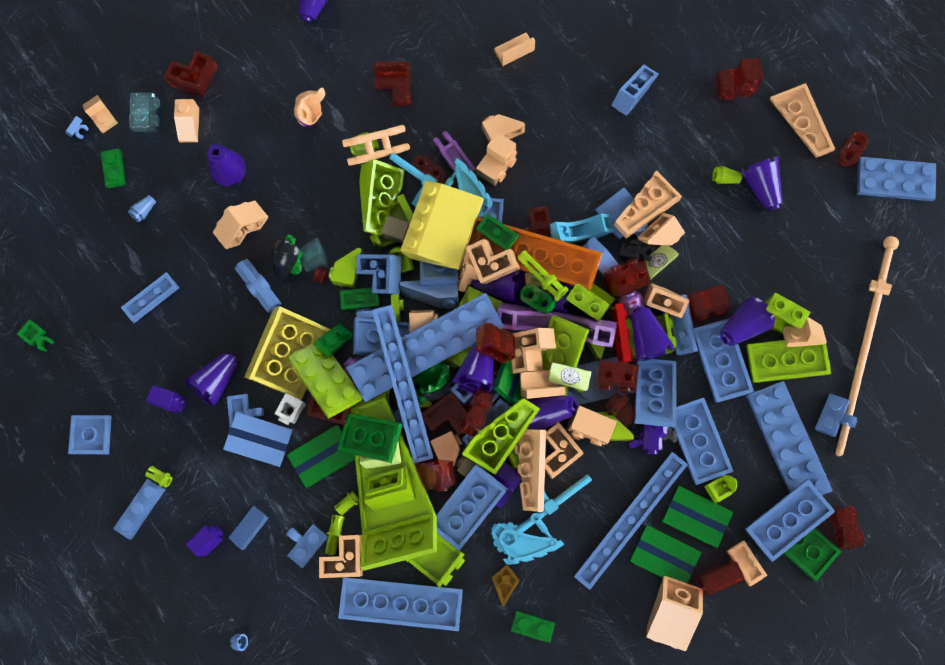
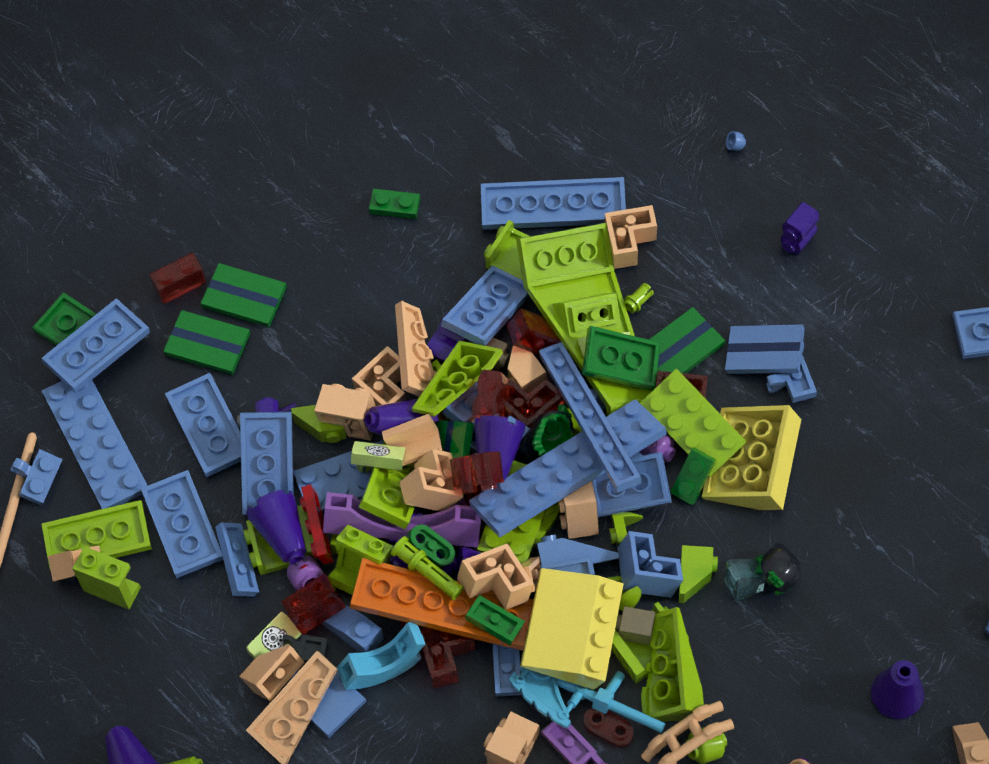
camera: 170 degrees right, 15 degrees down
medium blue plate [113,478,166,539] -> none
medium blue plate [121,272,179,323] -> none
lime pin [145,466,172,487] -> none
dark purple brick [146,385,186,414] -> none
dark purple cone [184,353,238,406] -> none
light nougat brick [213,201,268,249] -> none
medium blue slope [229,506,269,550] -> none
medium blue piece [234,259,282,313] -> none
white brick [275,393,306,425] -> none
medium blue plate [286,524,328,568] -> none
clear red bush [313,266,328,285] -> none
lime axle [325,515,345,556] -> none
green plate [340,288,380,311] -> none
medium blue tile [356,308,377,319] -> none
medium azure bar [491,474,592,565] -> none
pearl gold piece [492,565,520,606] -> none
medium blue plate [573,452,688,590] -> none
clear red brick [595,360,639,394] -> none
clear red brick [603,392,635,428] -> none
light nougat slope [643,283,689,318] -> none
light nougat slope [646,576,703,651] -> none
clear red brick [687,285,732,321] -> none
lime plate [704,475,737,504] -> none
dark purple cone [720,297,775,346] -> none
light nougat plate [726,540,767,586] -> none
clear red brick [829,506,865,549] -> none

